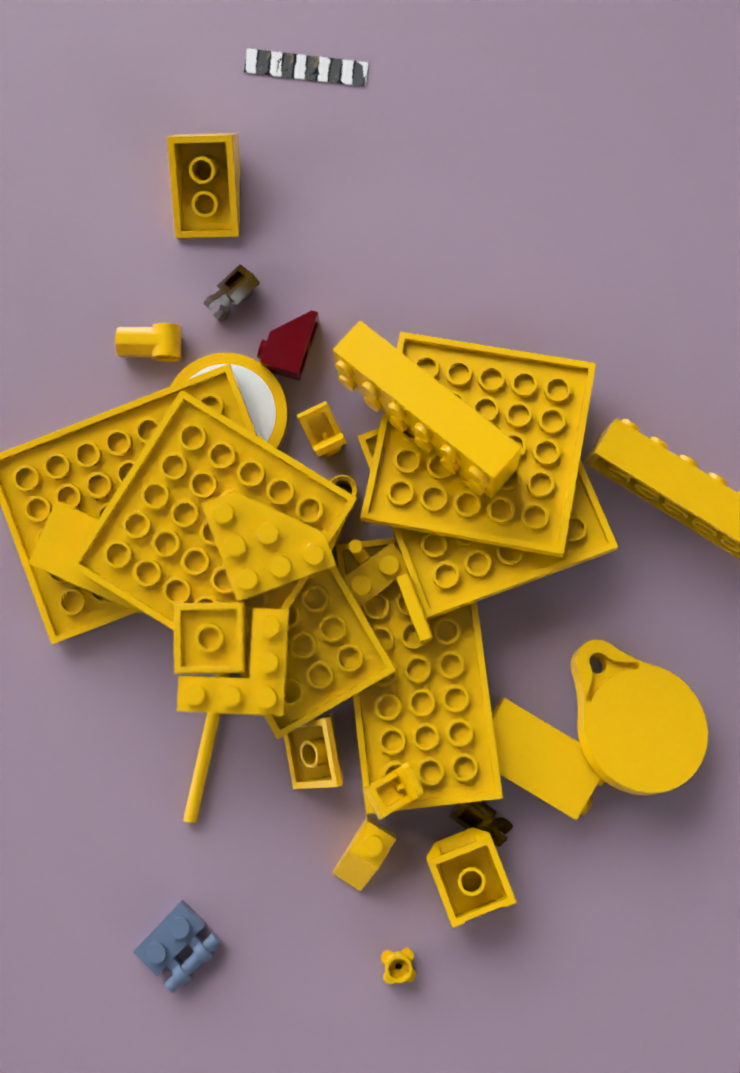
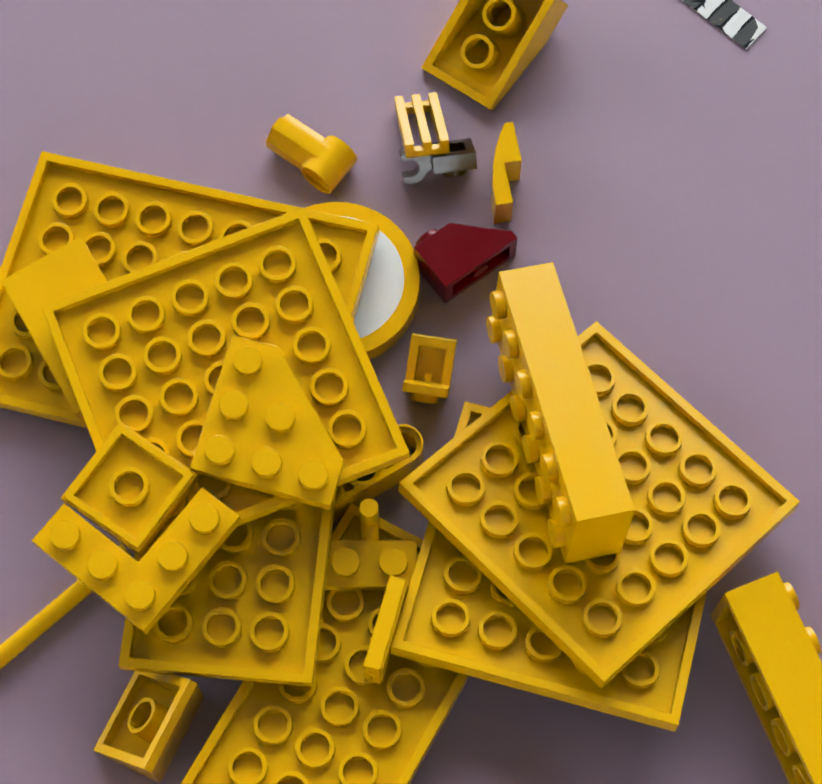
camera: 30 degrees right, 15 degrees down
none -> yellow tile [394,92,450,158]
none -> yellow slope [491,122,522,224]

